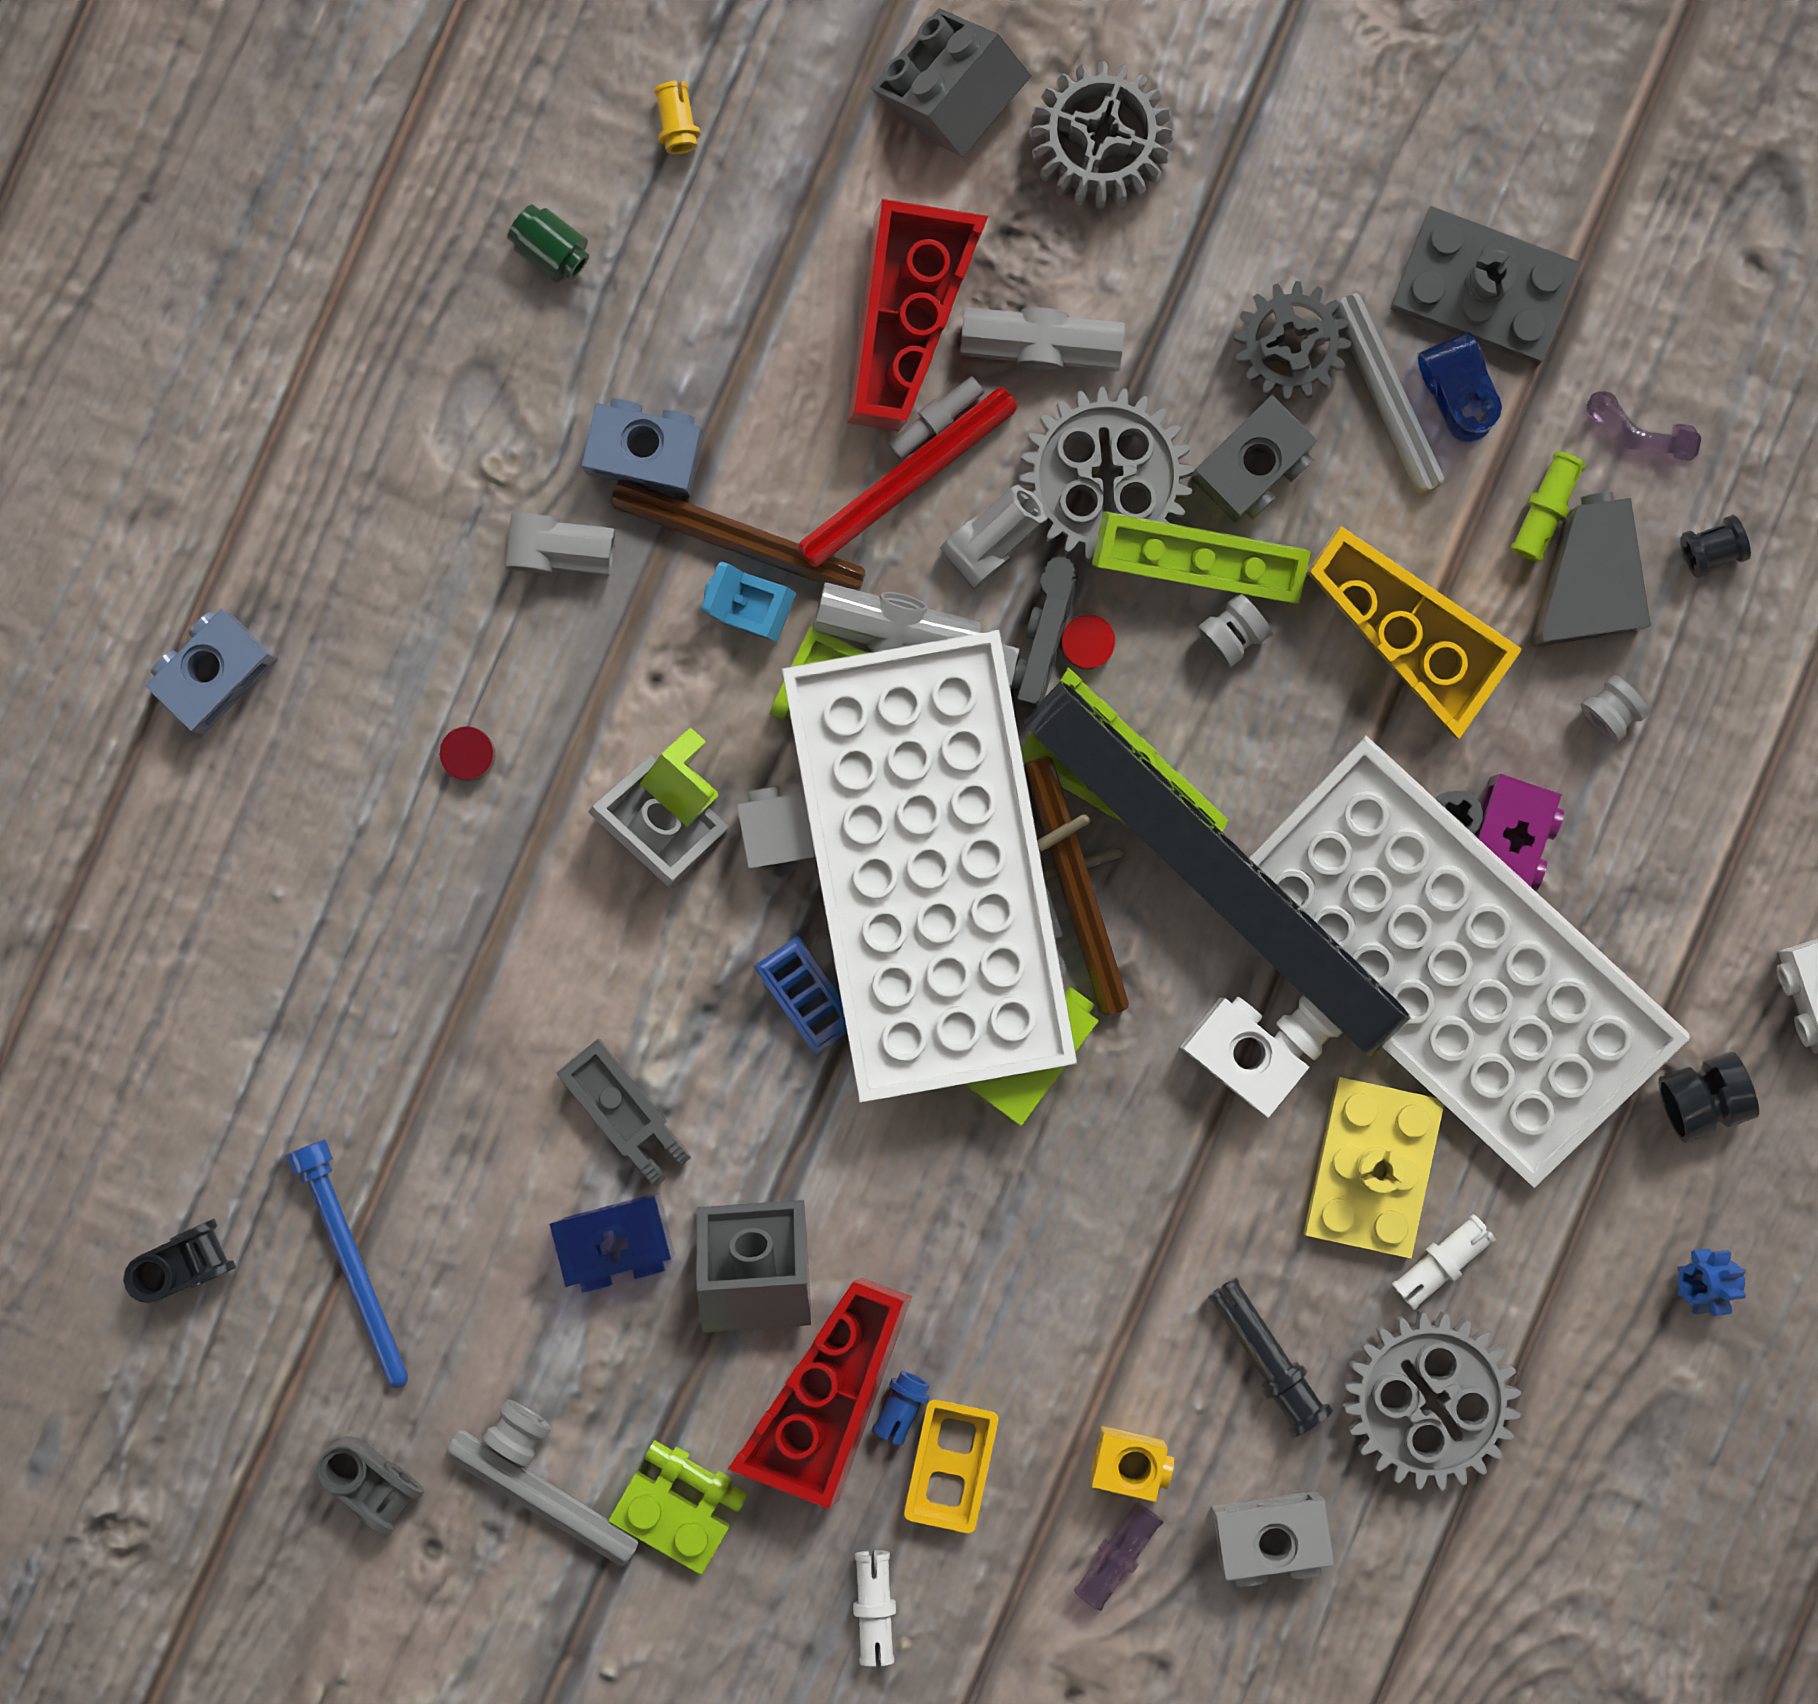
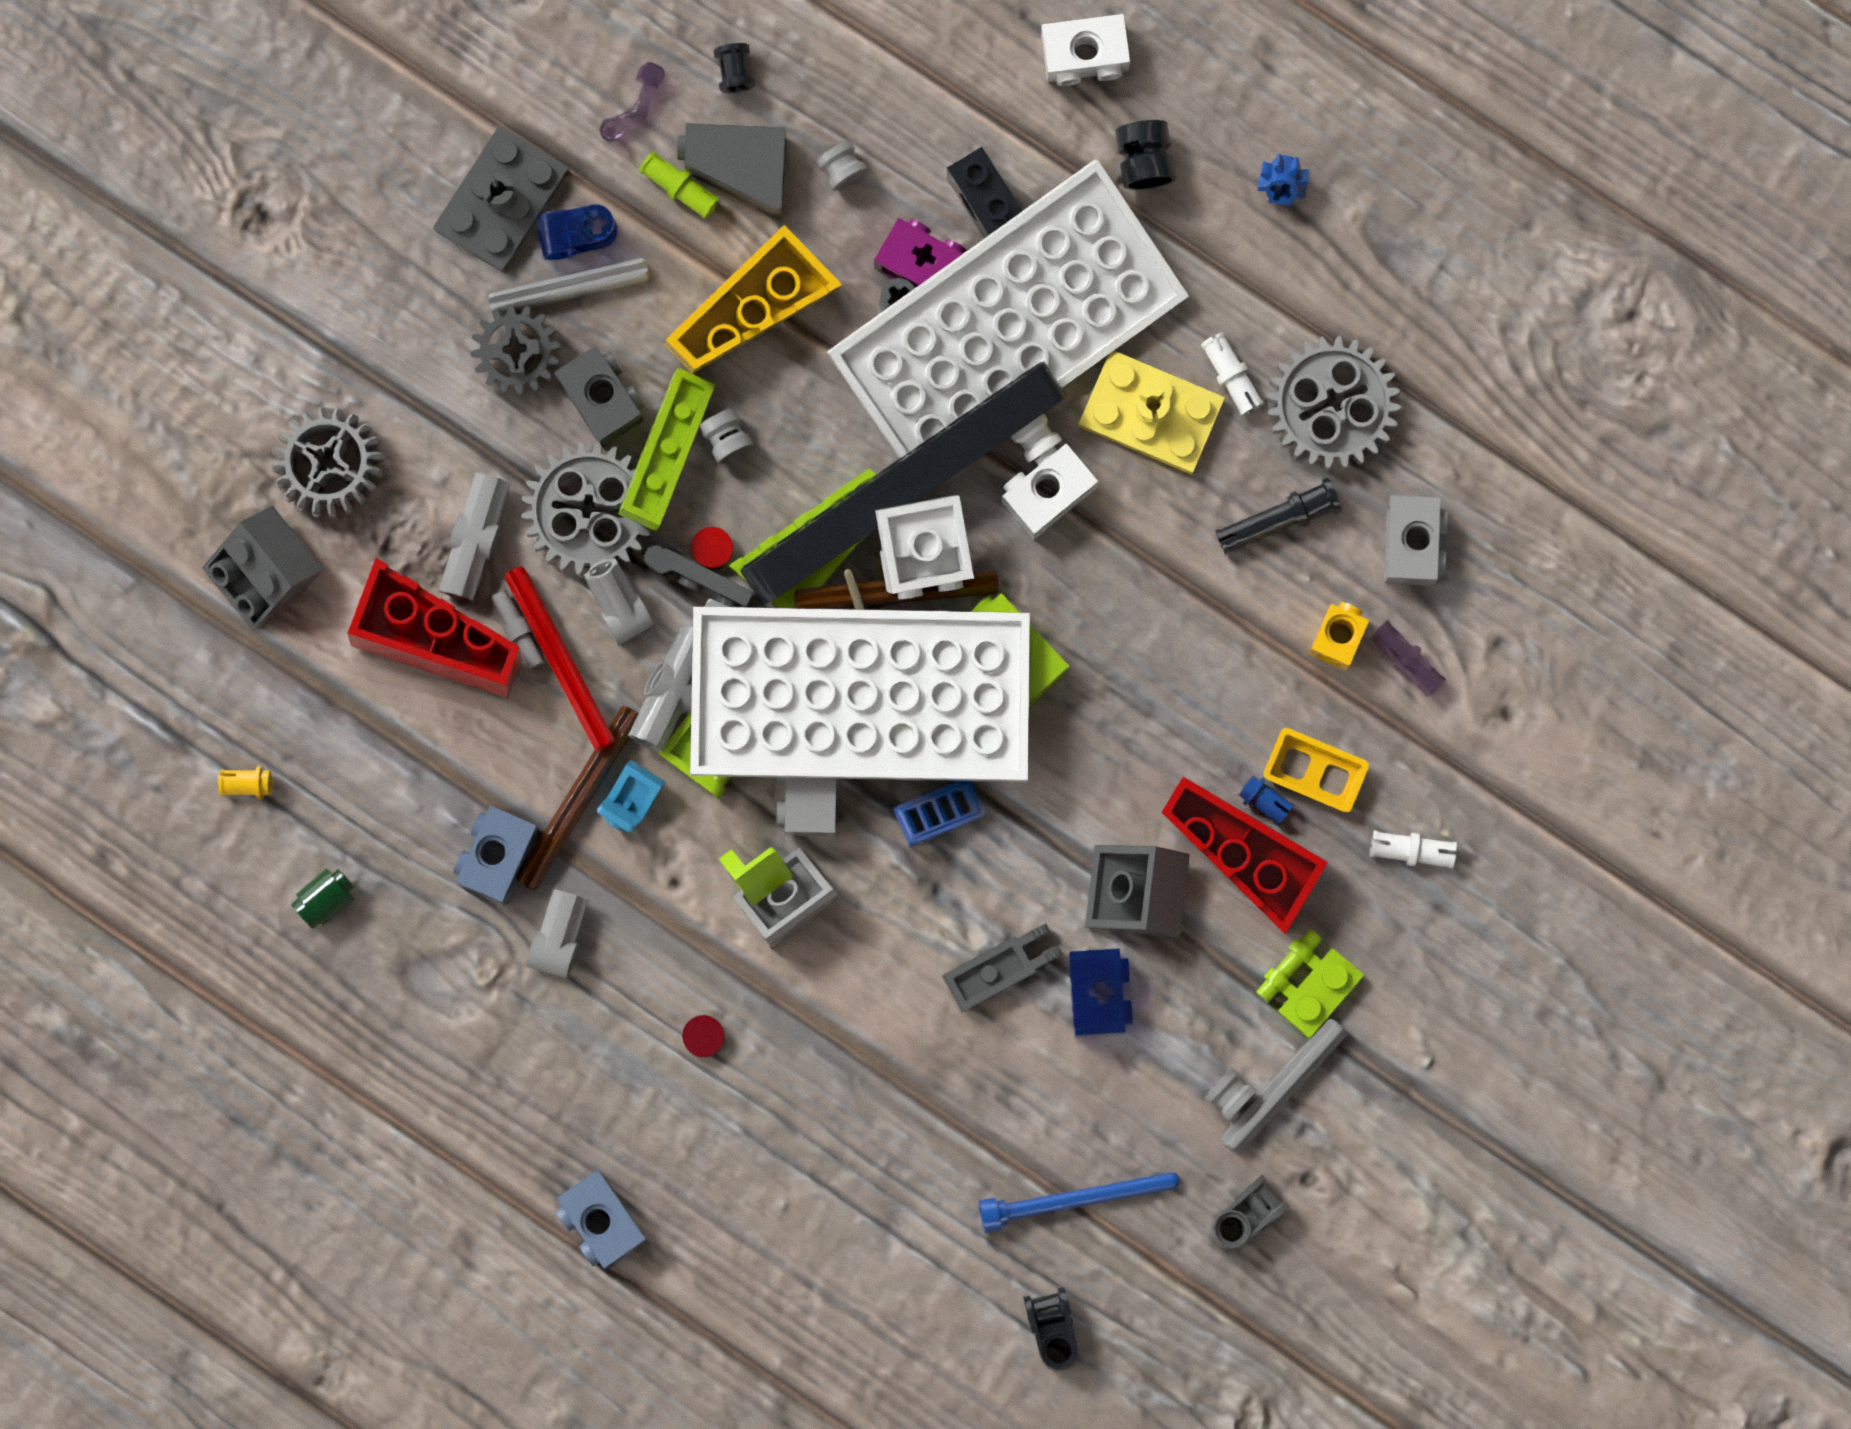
camera: 80 degrees left, 5 degrees down
none -> white plate [875,495,974,599]
none -> black brick [947,147,1022,238]

